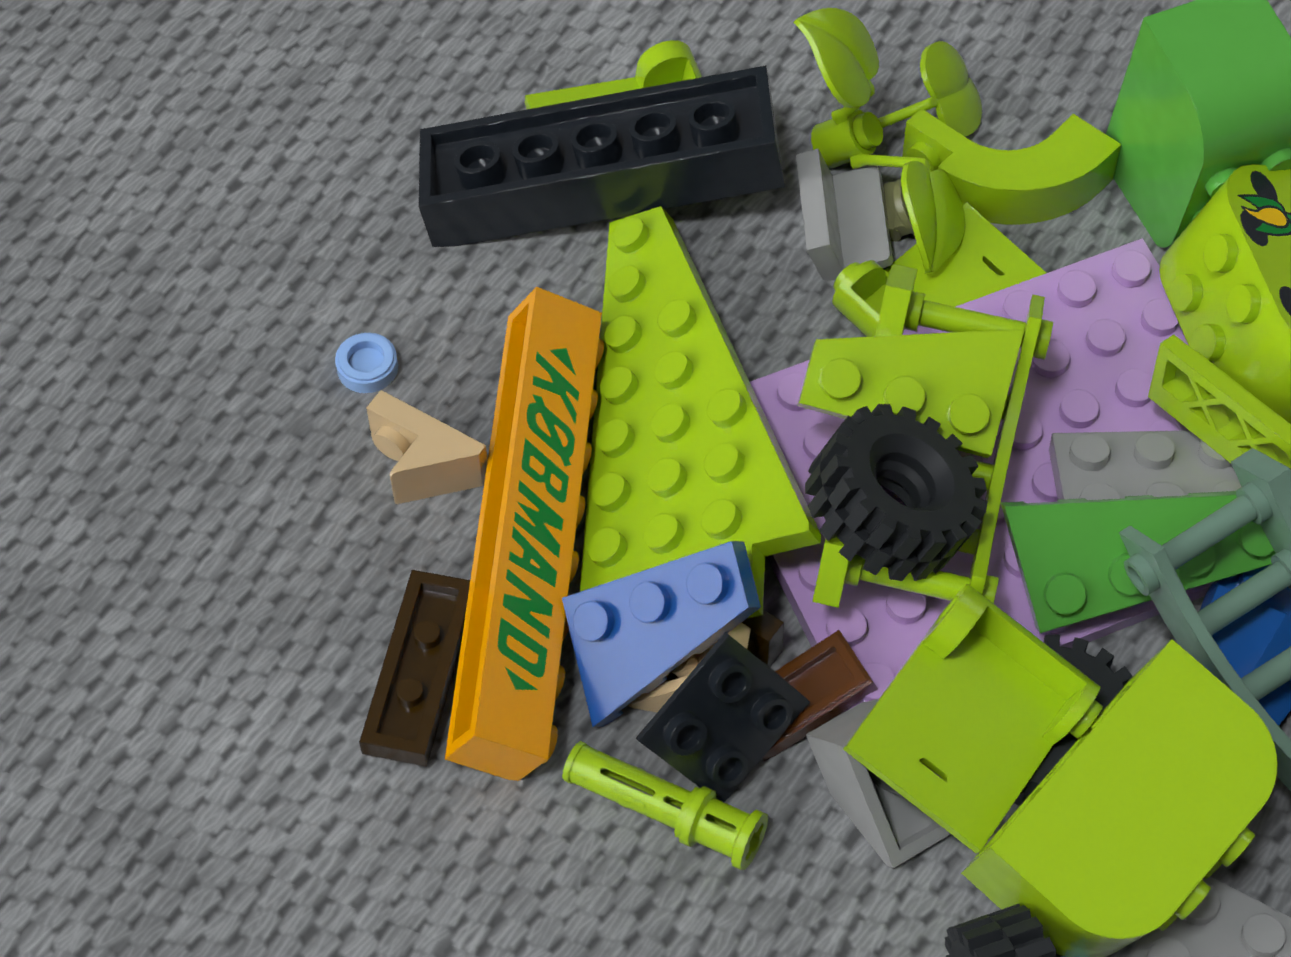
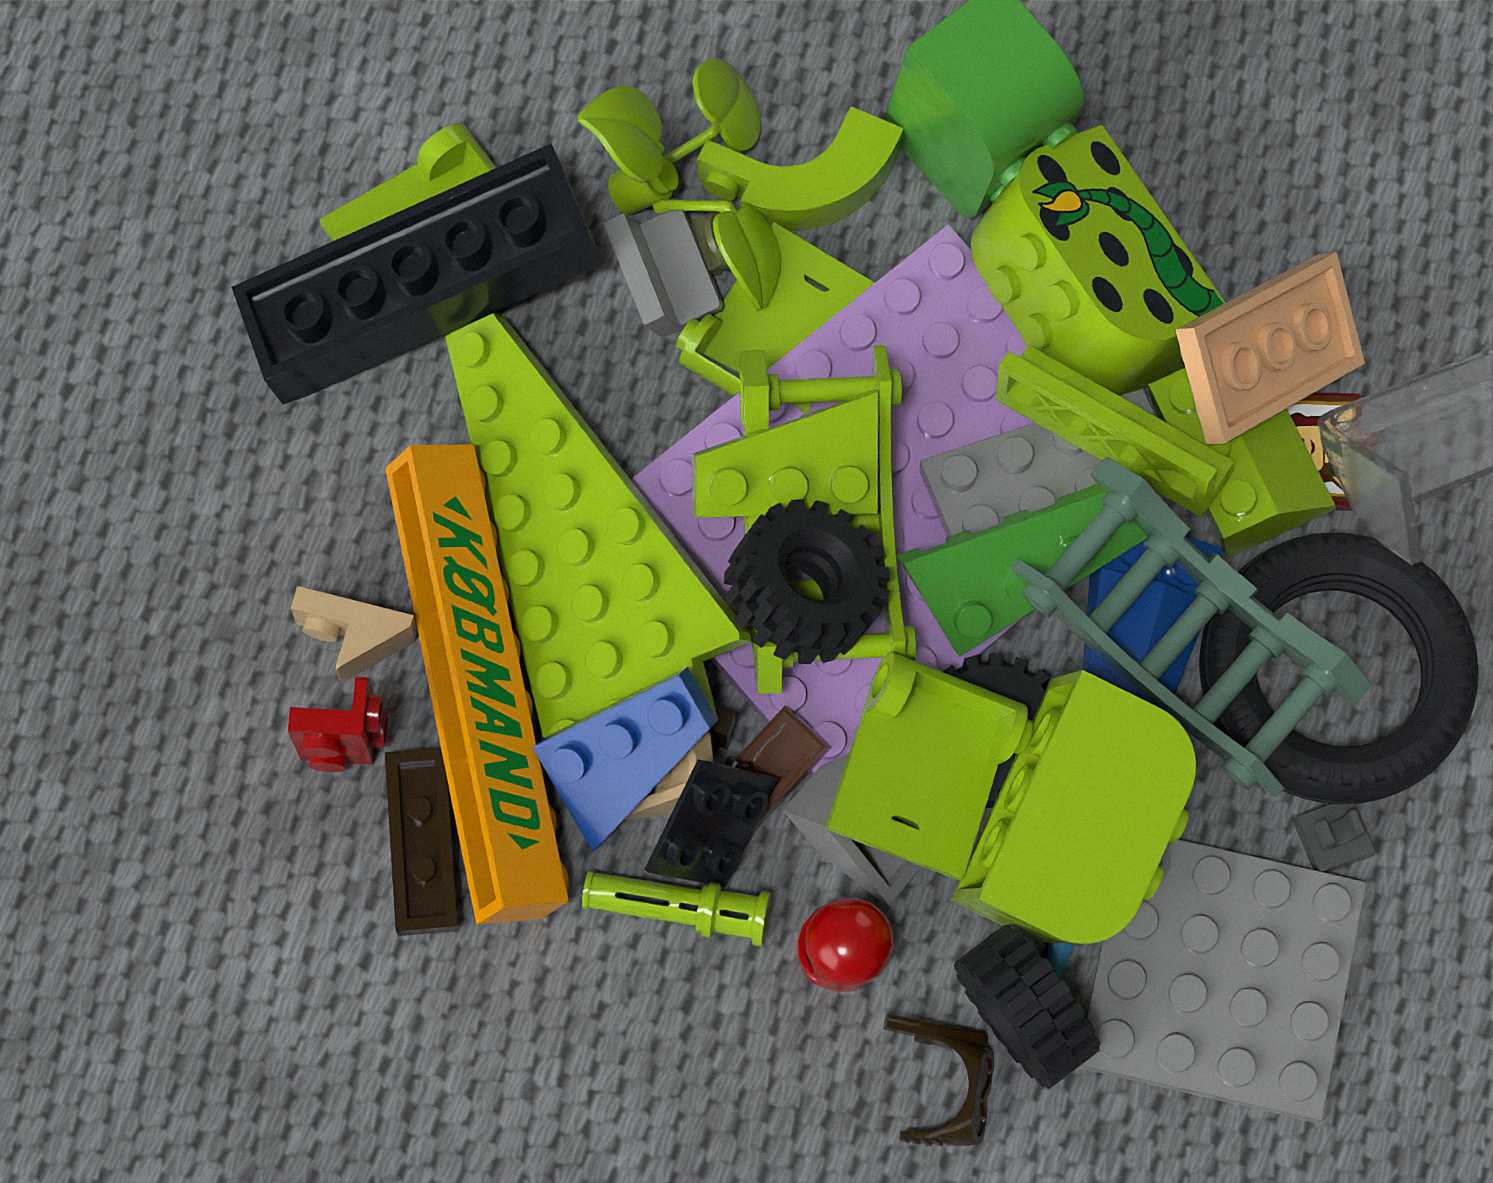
camera: 20 degrees left, 15 degrees up
light blue tile [335,333,398,393] -> none
none -> red bracket [288,676,388,772]
none -> red helmet [796,897,894,992]

